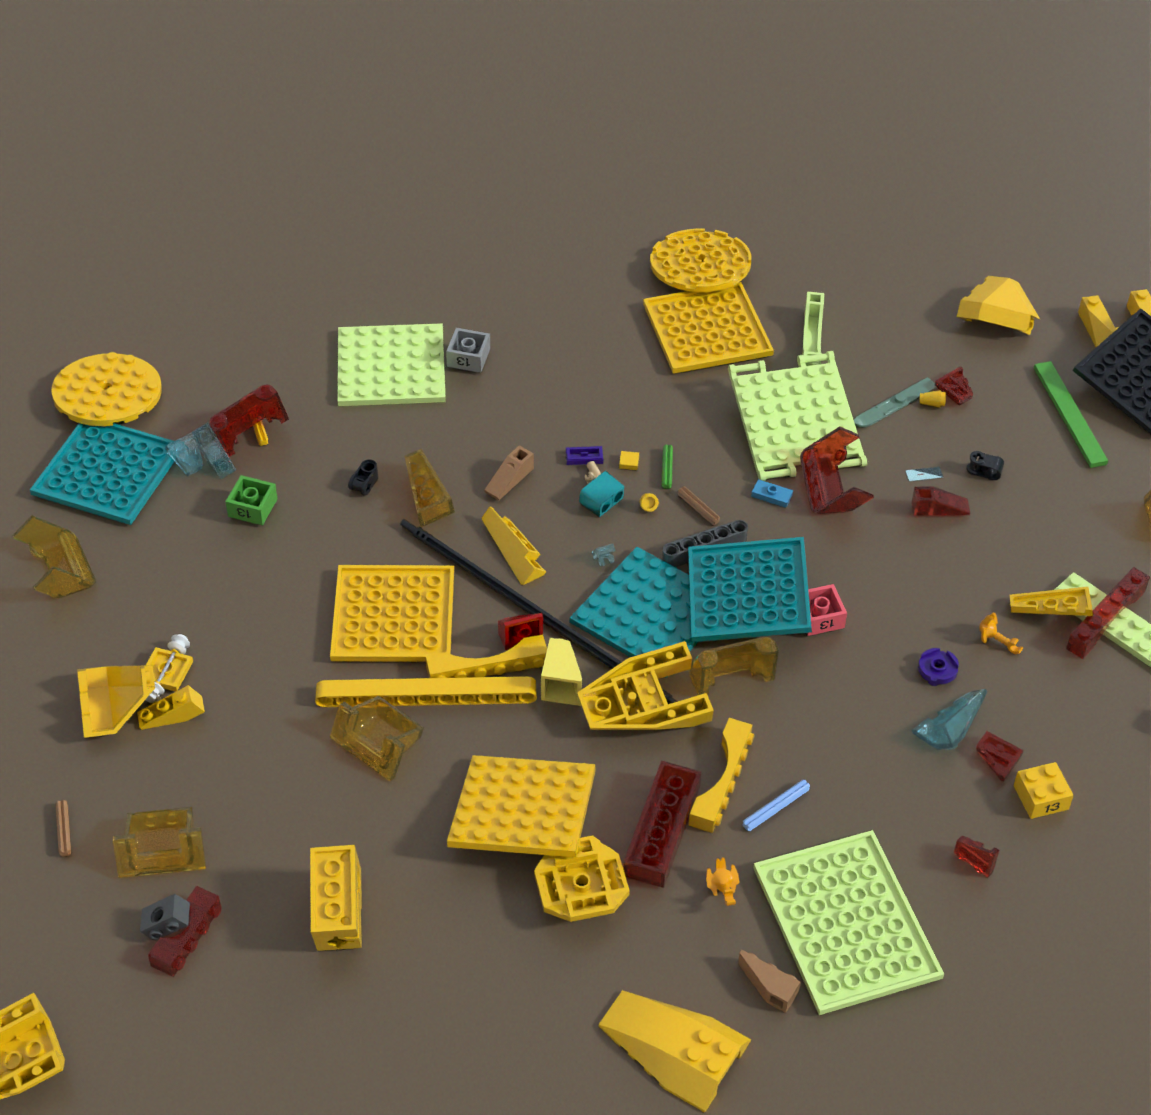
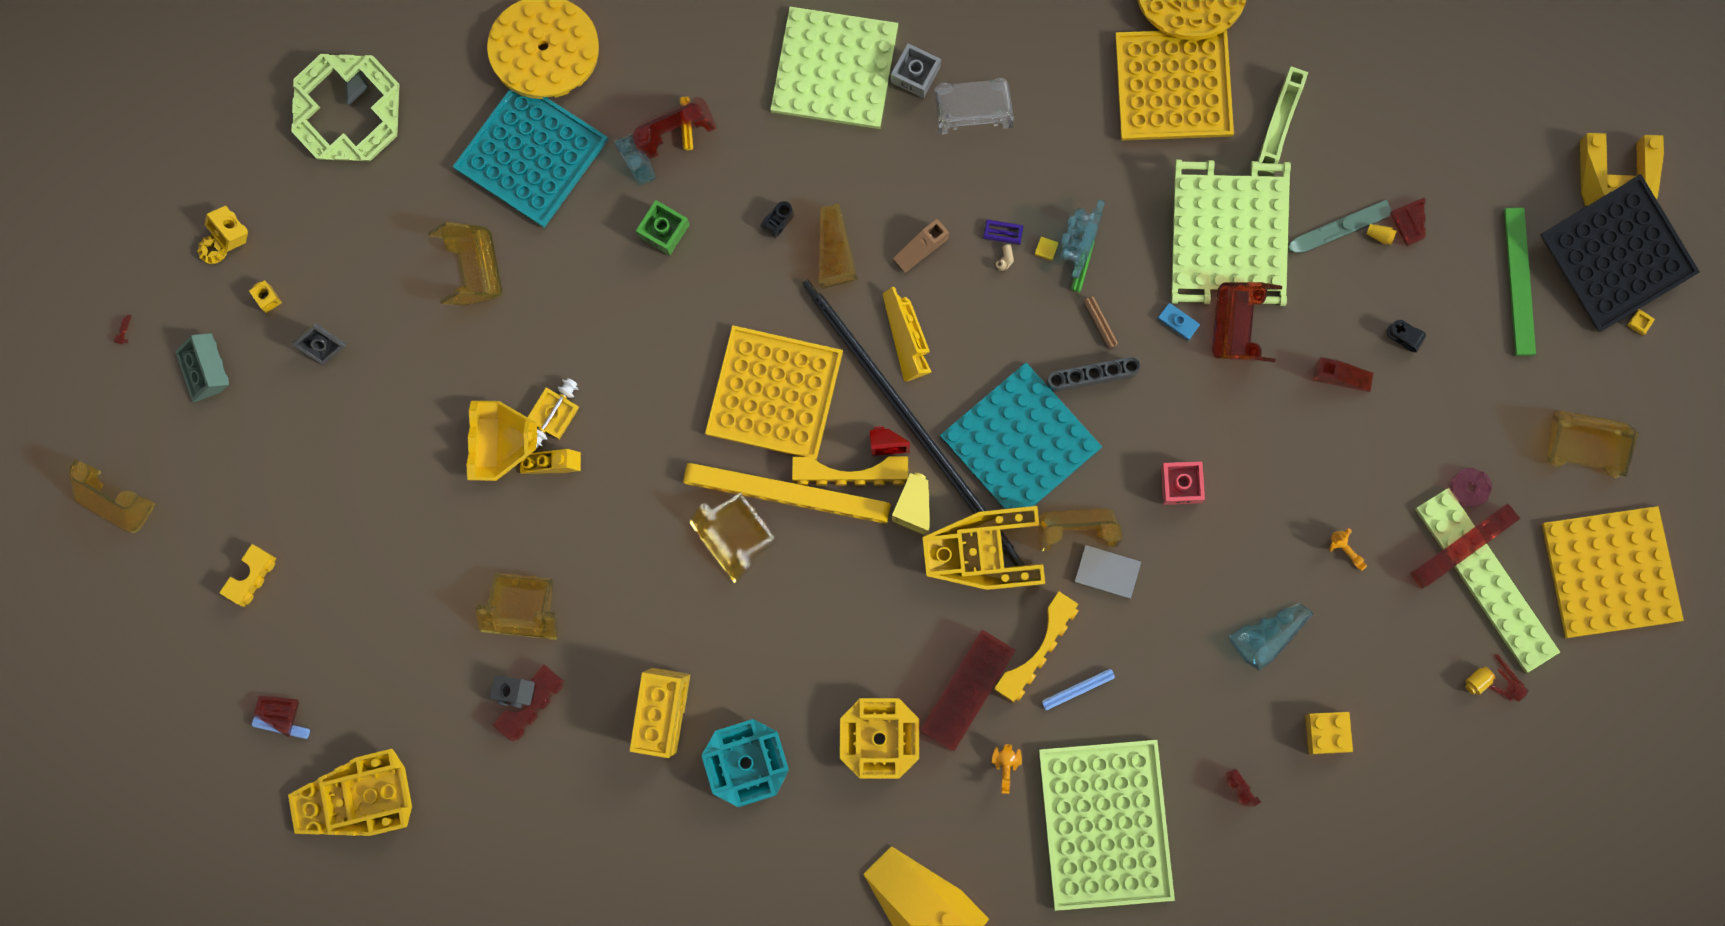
camera: 20 degrees right, 30 degrees up
medium nougat axle [55,800,71,857] -> none
clear light blue wing [165,431,203,477] -> none
yellow plate [447,755,596,858] -> none
teal piece [579,471,624,517] -> none
clear light blue tile [591,544,616,566] -> none
yellow tile [639,493,659,512] -> none
teal plate [688,537,812,642] -> none
medium nougat slope [738,950,801,1013] -> none
clear light blue sticker [906,467,943,481] -> none
dark purple plate [918,648,959,686] -> none
yellow panel [956,276,1040,335] -> none
clear red wing [976,731,1023,782] -> none
yellow wing [1009,587,1093,616] -> none
none -> teal piece [701,719,789,807]
none -> clear windscreen [934,78,1014,134]
none -> clear light blue piece [1061,200,1106,279]
none -> light grey tile [1074,545,1141,599]
none -> clear pink plate [1451,468,1492,507]

